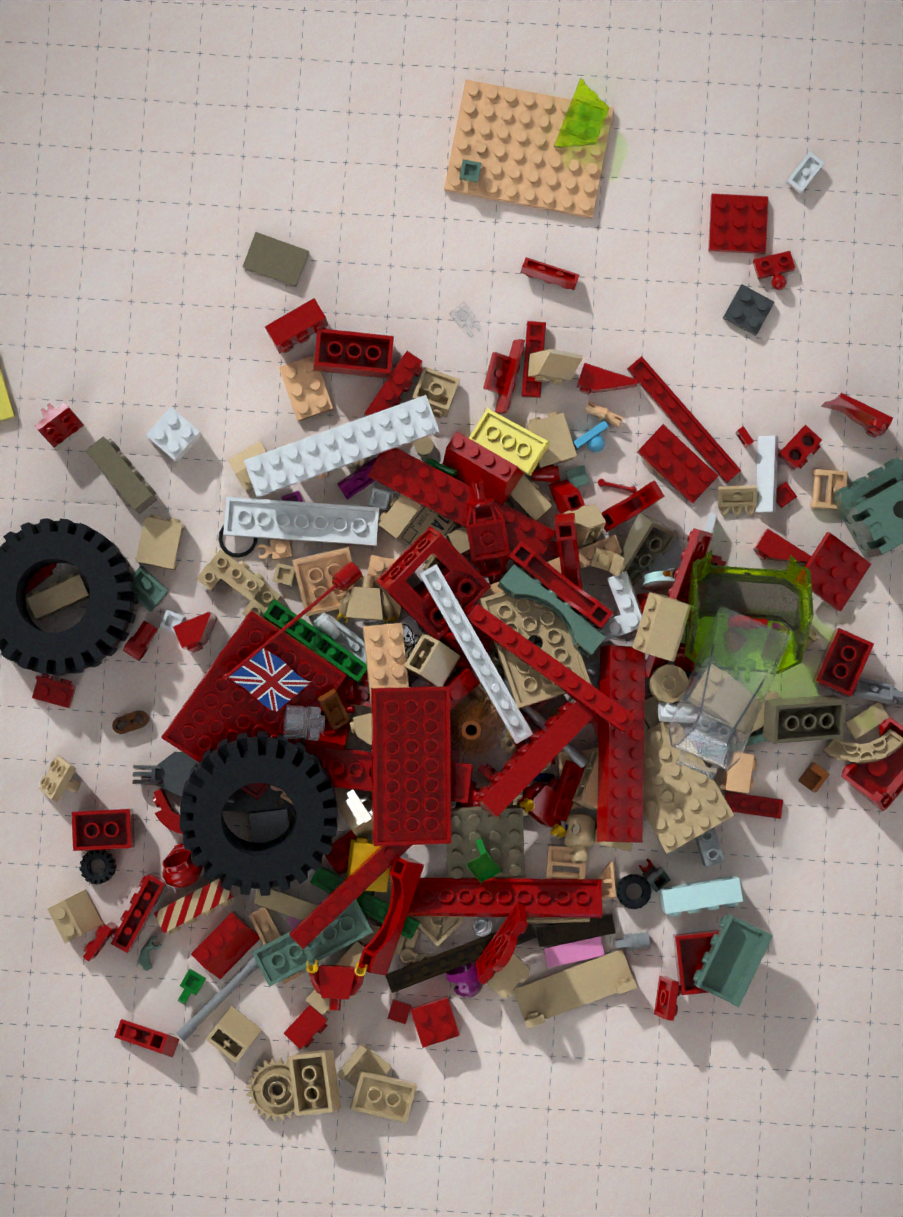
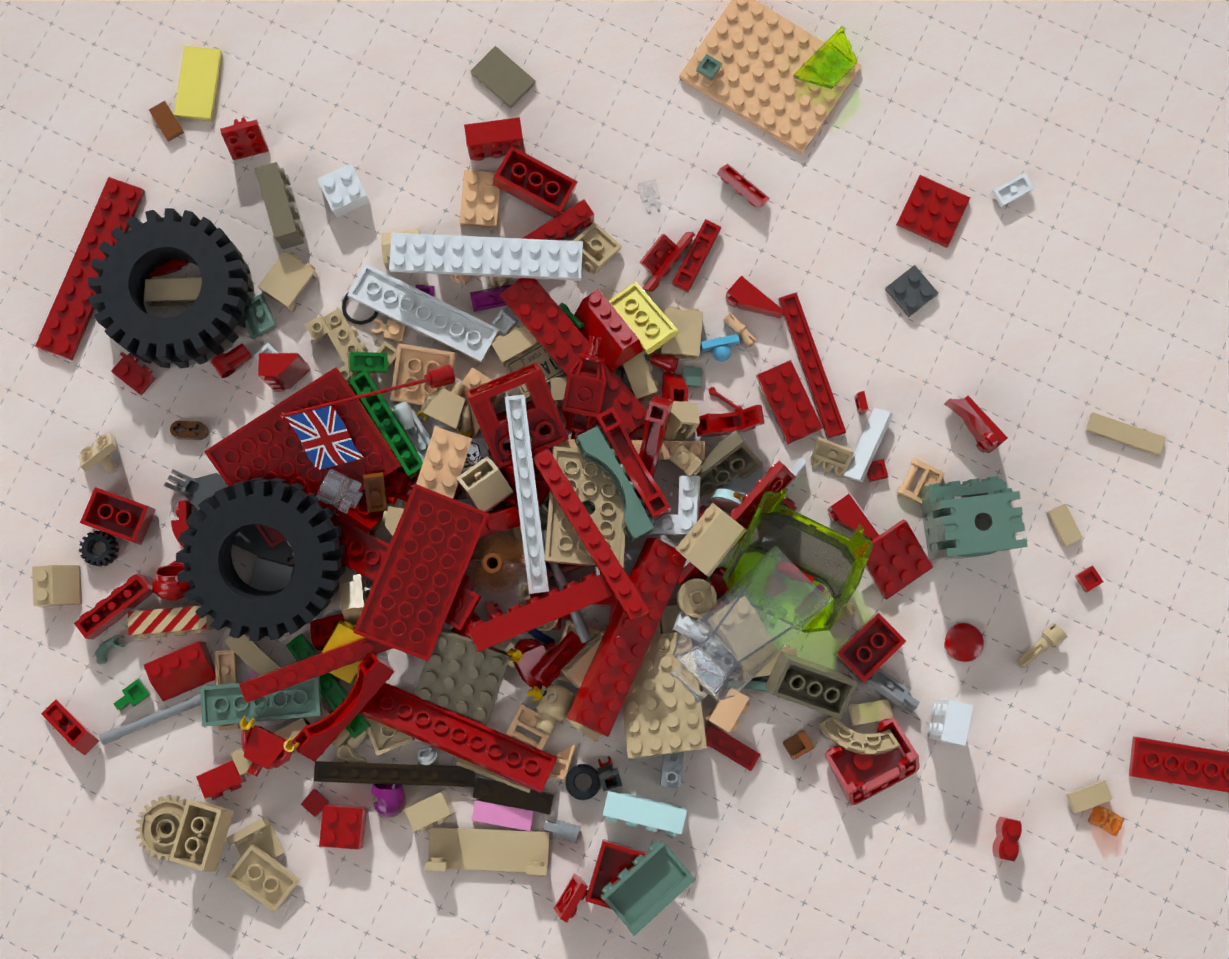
camera: 20 degrees right, 5 degrees down
red plate [83,922,118,961] -> none
tan slope [205,1006,262,1063] -> none
tan tile [415,437,434,456] -> none
green piece [466,838,503,885] -> none
red plate [476,902,528,985] -> none
tan slope [528,349,583,385] -> none
red plate [753,251,795,290] -> none
red brick [778,424,822,470] -> none
none -> green plate [348,352,388,373]

